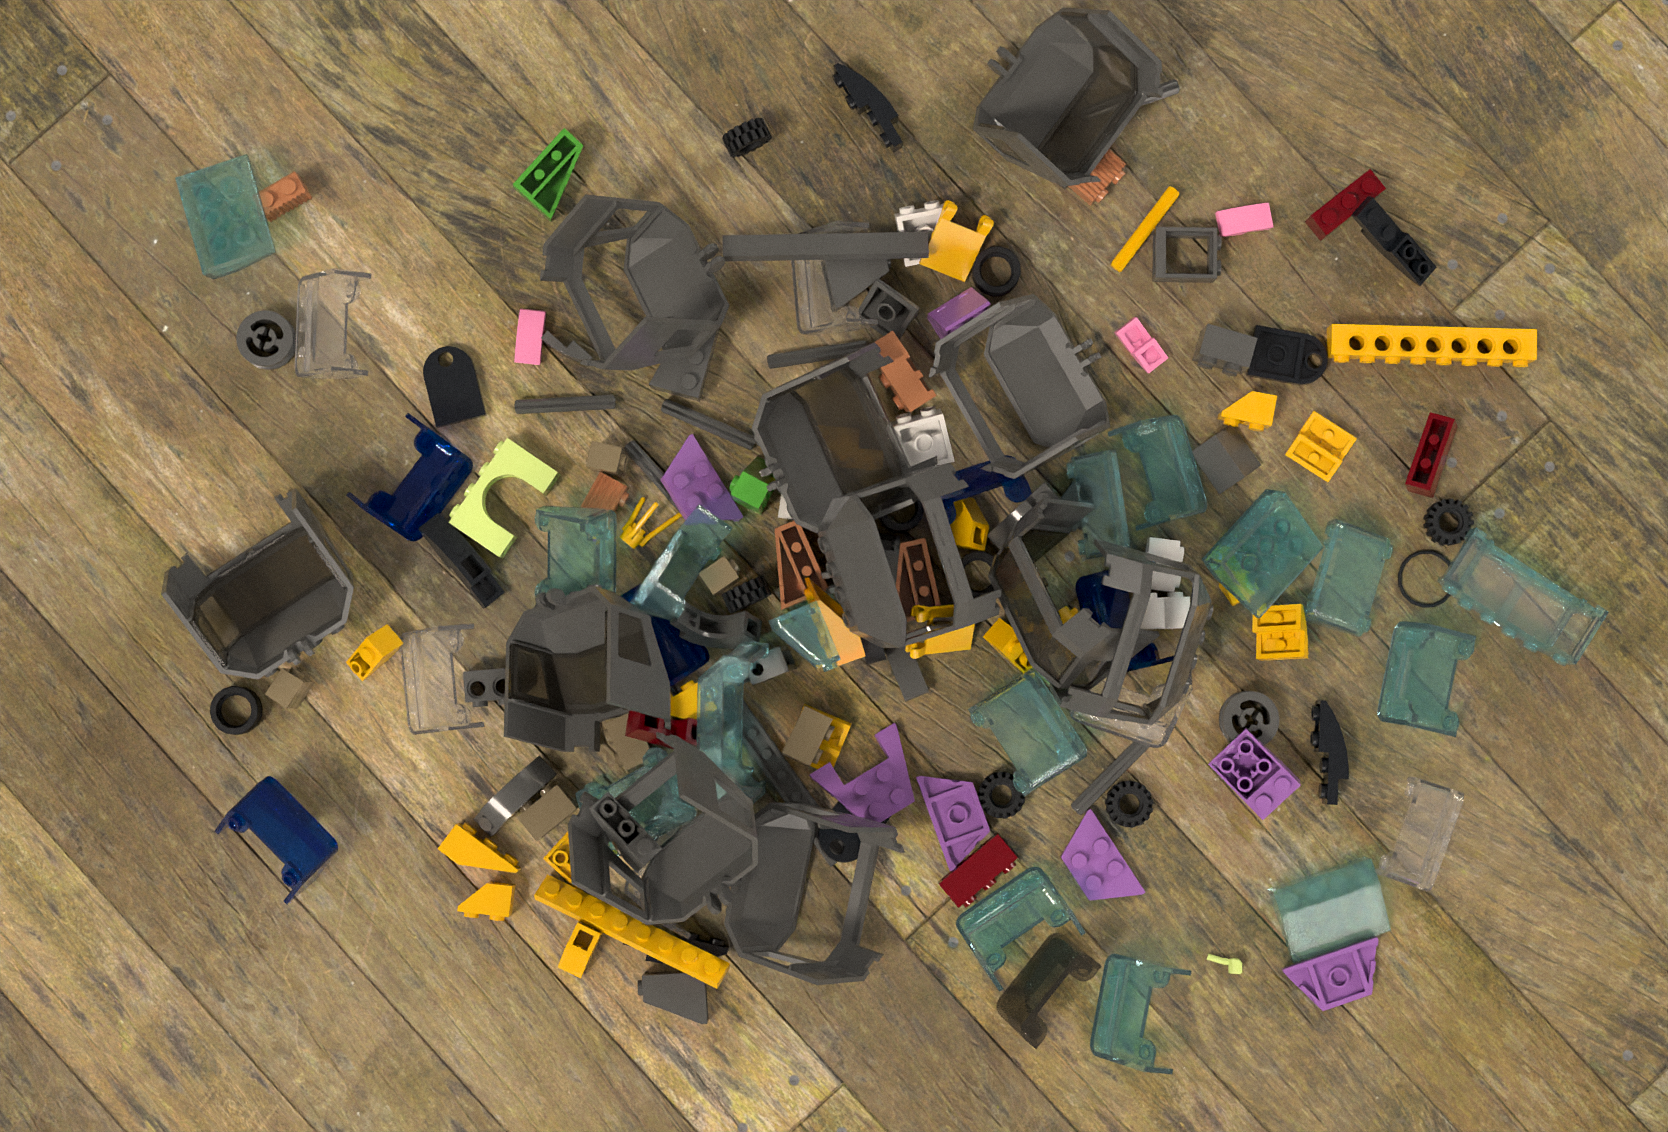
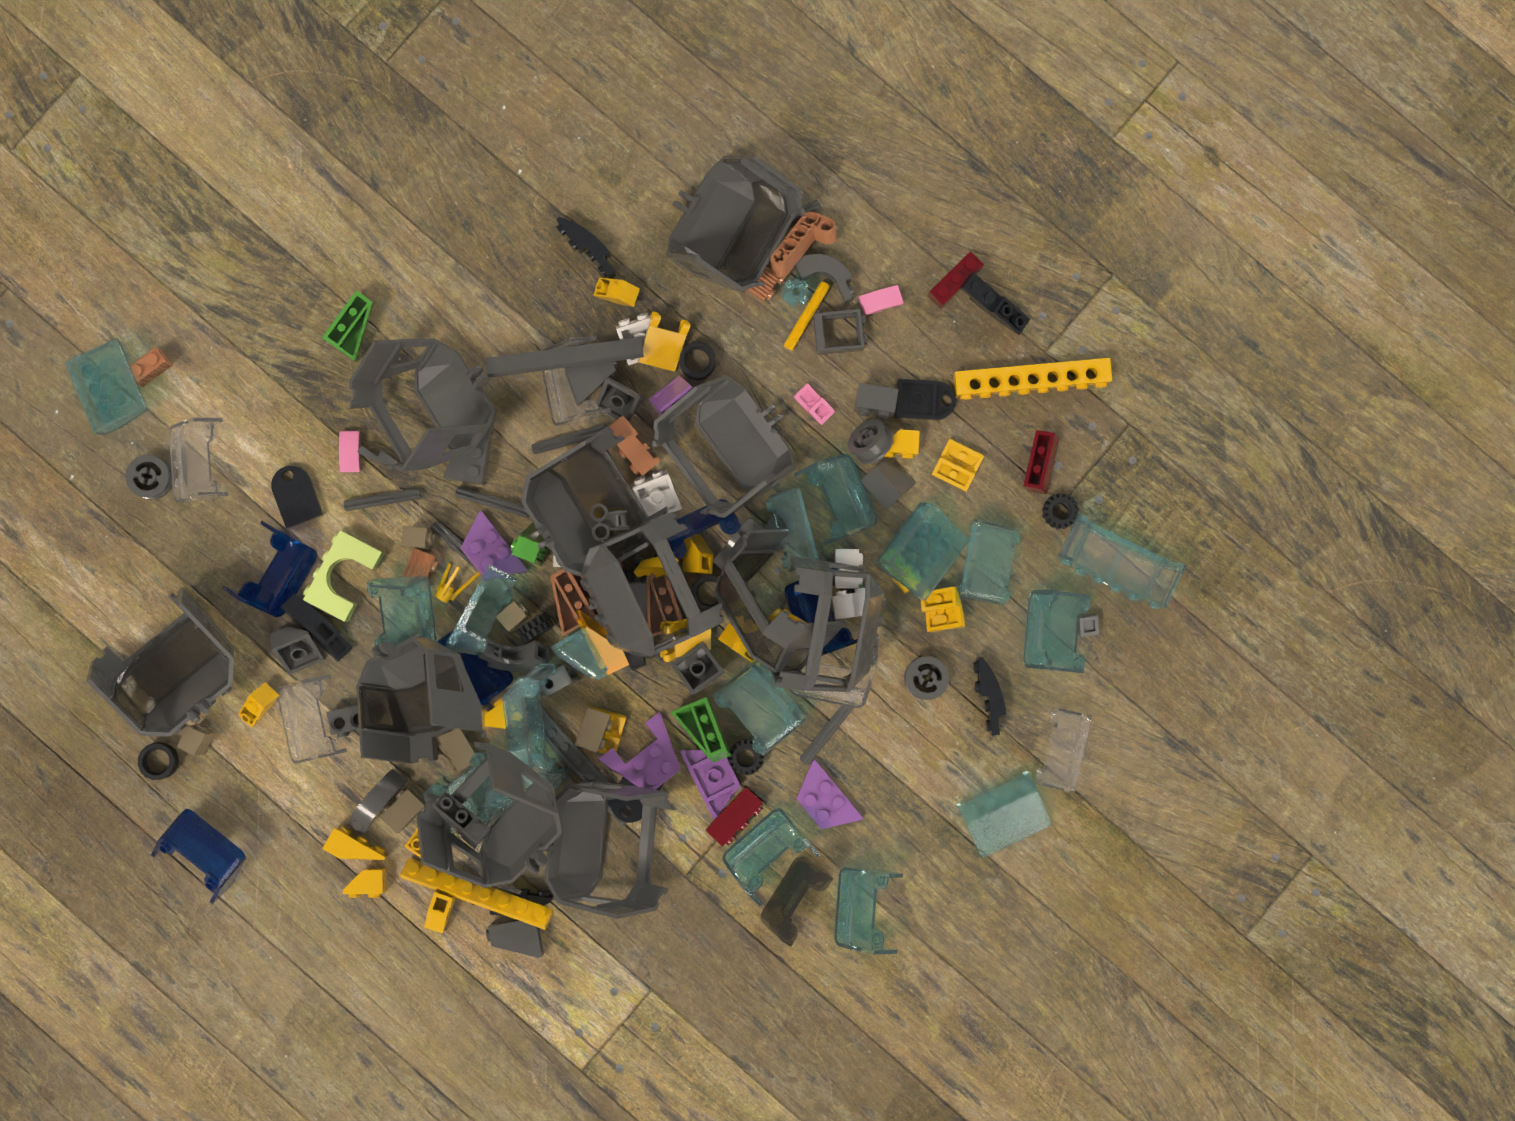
camera: 10 degrees left, 0 degrees up
dark red arch [625,710,711,751] -> none
black tyre [722,118,772,158] -> none
dark grey slope [885,646,929,702] -> none
black tyre [1105,780,1154,828] -> none
yellowish green hand [1207,954,1242,974] -> none
medium lavender slope [1208,729,1301,820] -> none
medium lavender wing [1281,936,1378,1011] -> none
black piece [1398,550,1456,608] -> none
none -> dark grey slope [269,627,325,675]
none -> dark grey piece [590,503,629,541]
none -> yellow slope [593,277,640,307]
none -> yellow slope [634,557,679,578]
none -> dark grey slope [671,642,725,696]
none -> bright green wedge [671,697,731,763]
none -> nougat beam [770,212,837,277]
none -> clear light blue brick [780,278,810,309]
none -> dark grey arch [794,254,854,304]
none -> dark grey wheel [848,419,893,464]
none -> dark grey plate [1077,614,1100,637]

